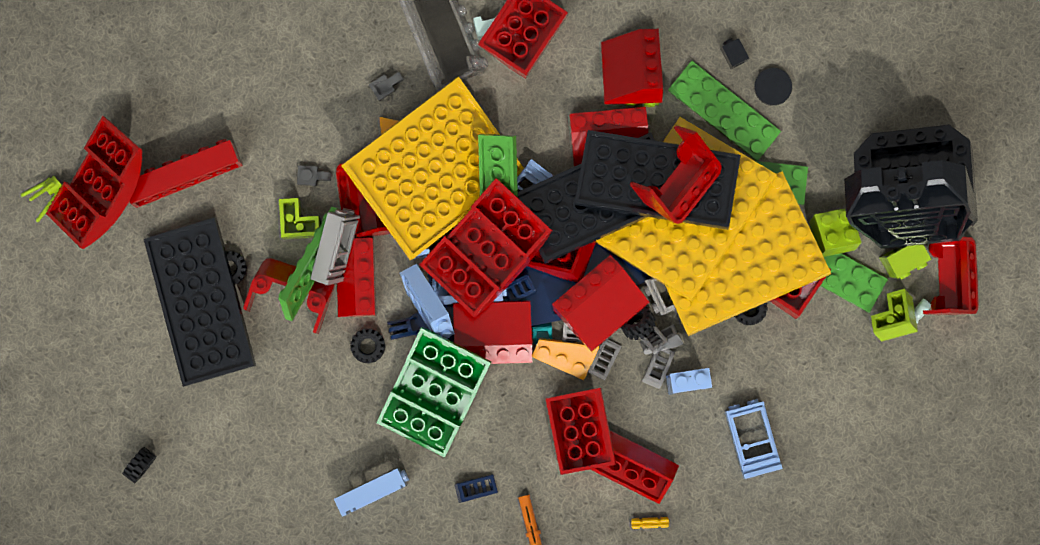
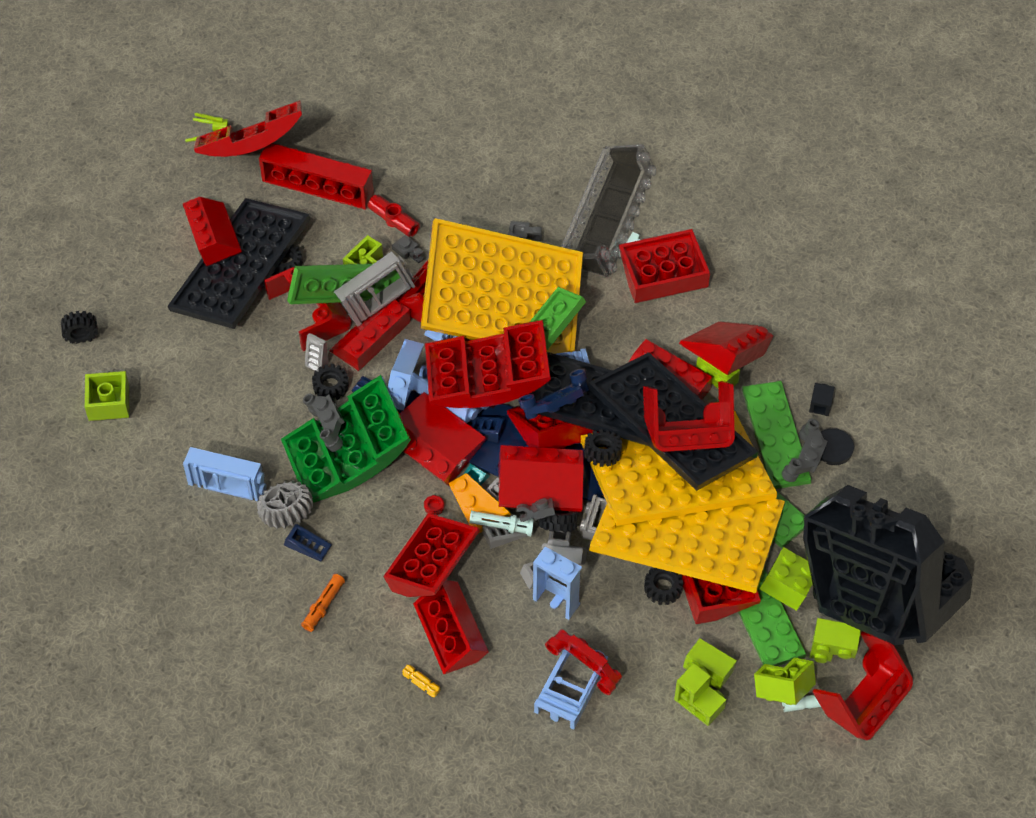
camera: 40 degrees right, 30 degrees down
none -> lime brick [85,371,129,421]
none -> red slope [183,197,242,266]
none -> light grey gear [257,480,313,529]
none -> dark grey plate [303,393,345,452]
none -> light grey slope [305,333,329,371]
none -> red piece [367,195,420,237]
none -> red tile [424,495,445,515]
none -> light aqua pin [469,510,534,537]
none -> dark grey plate [517,498,555,522]
none -> dark blue plate [518,369,589,419]
none -> red plate [545,629,622,695]
none -> black tyre [584,429,622,467]
none -> lime brick [674,663,726,726]
none -> lime brick [683,638,737,690]
none -> dark grey plate [781,418,828,482]

